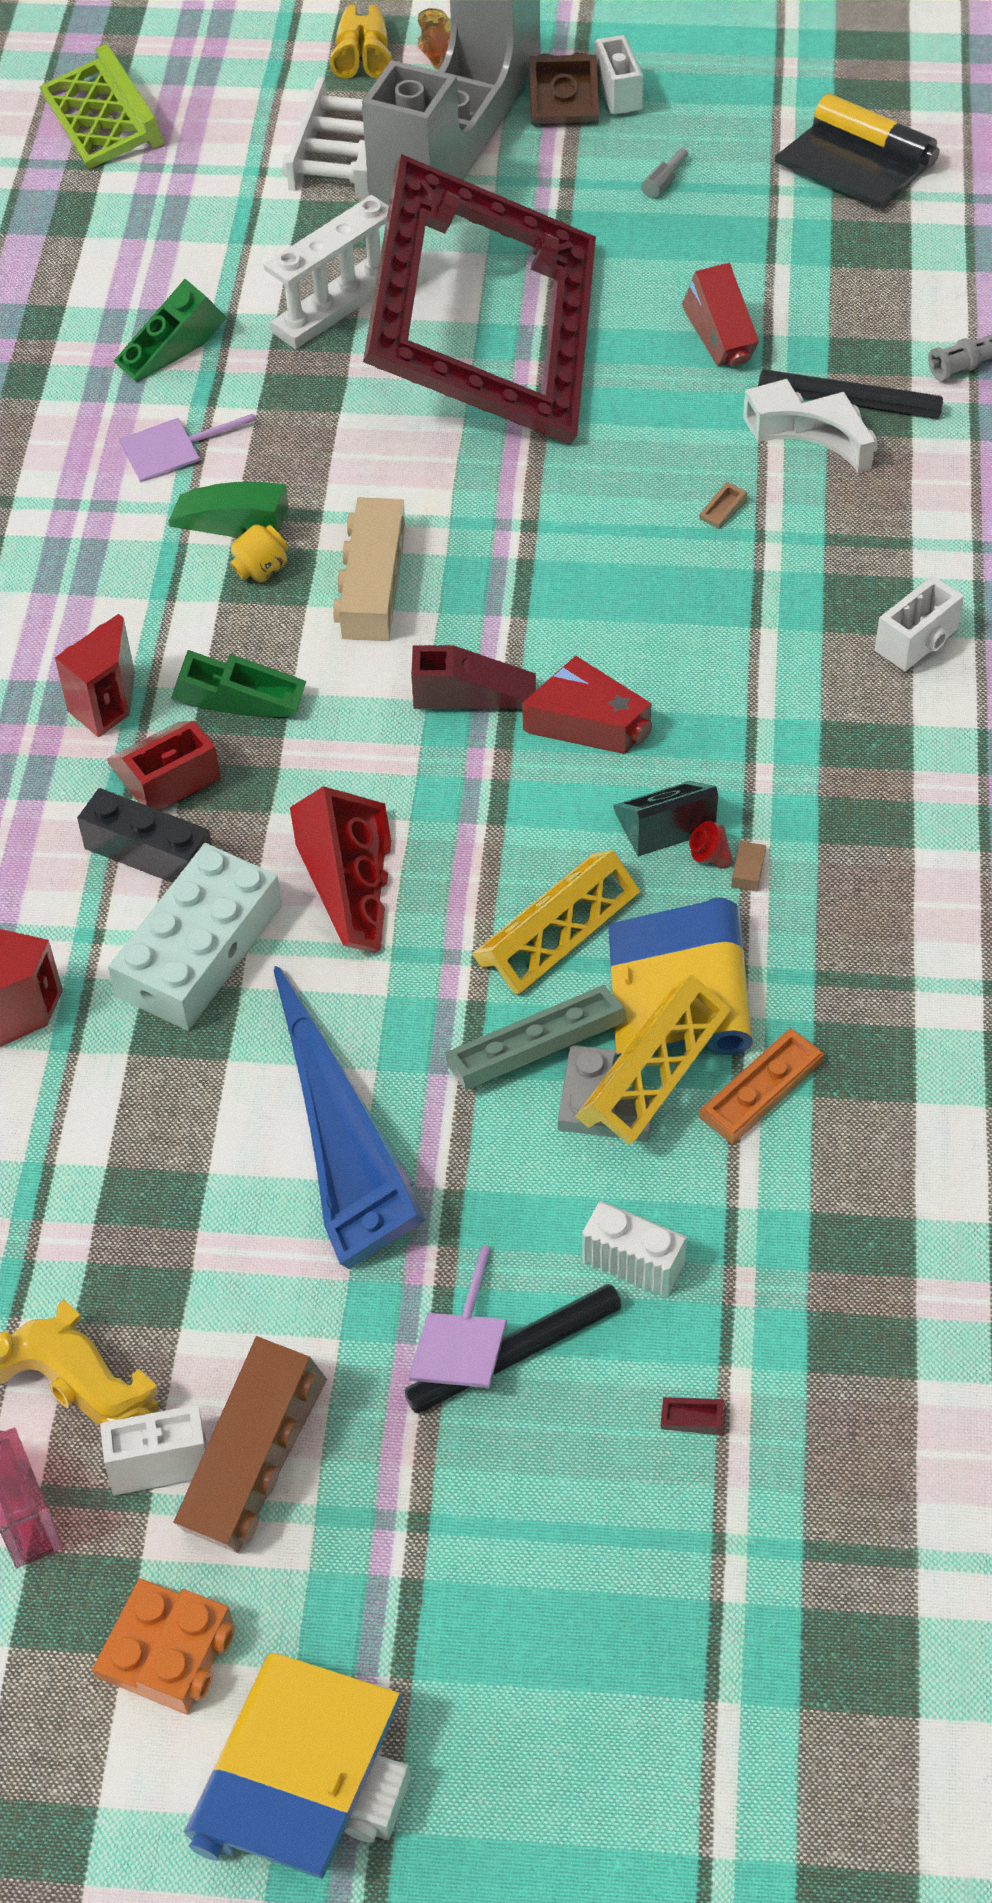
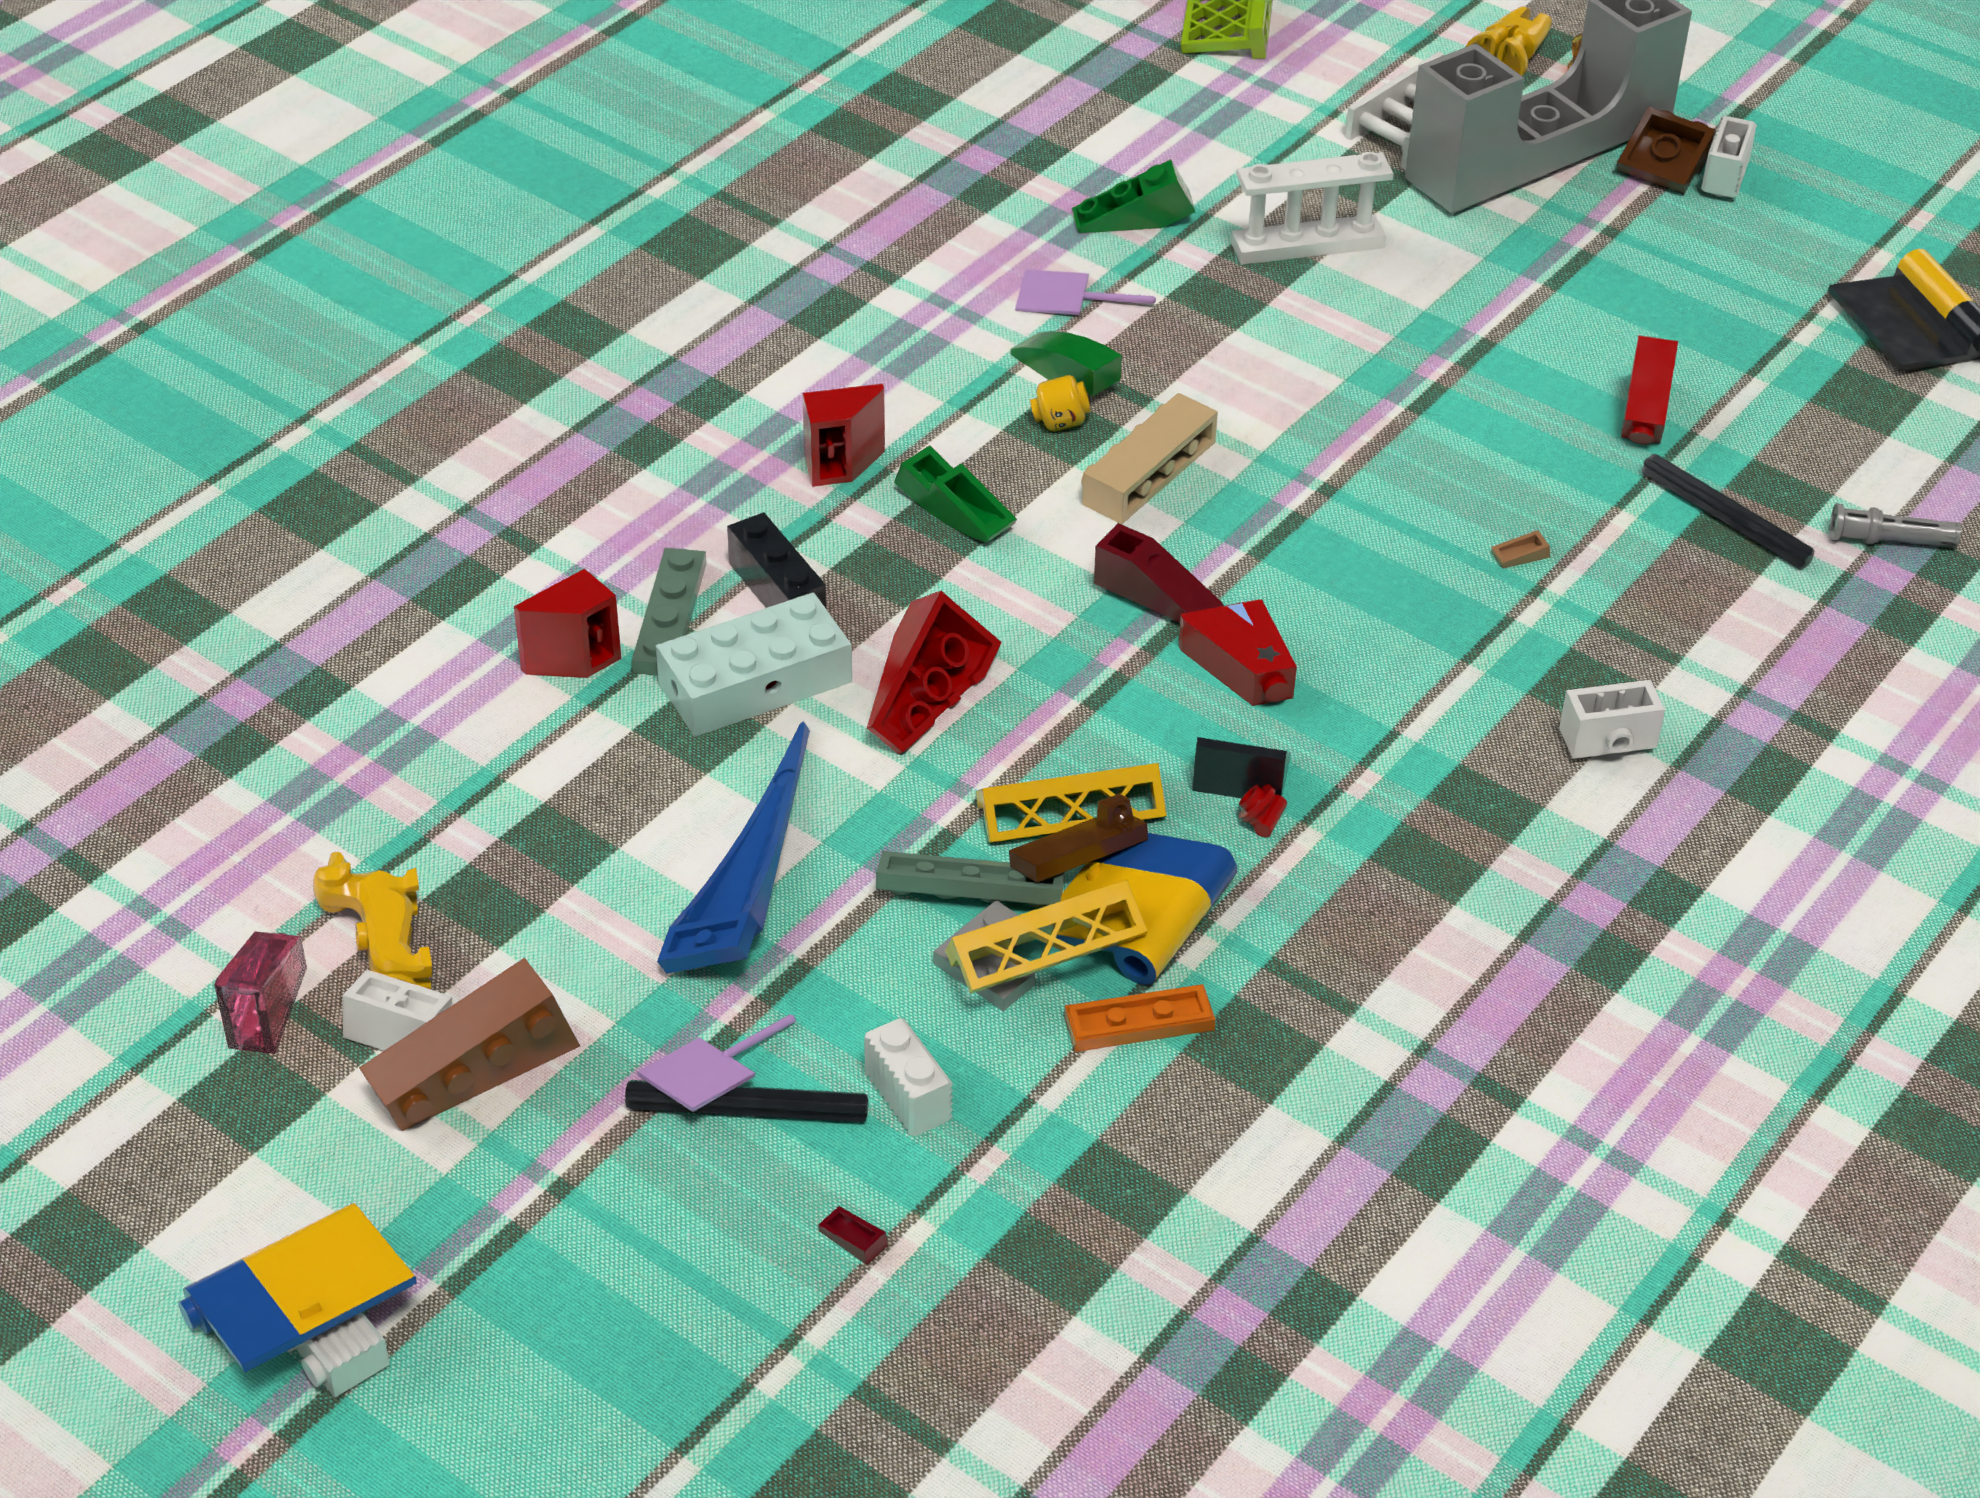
camera: 30 degrees right, 10 degrees down
orange plate [92,1578,235,1715] -> none
red slope [107,721,221,811] -> none
dark red plate [363,154,596,445] -> none
light grey axle [641,148,688,198] -> none
medium nougat piece [731,841,766,892] -> none
white arch [743,379,877,473] -> none
none -> sand green plate [631,548,707,676]
none -> reddish brown hinge [1009,794,1148,882]

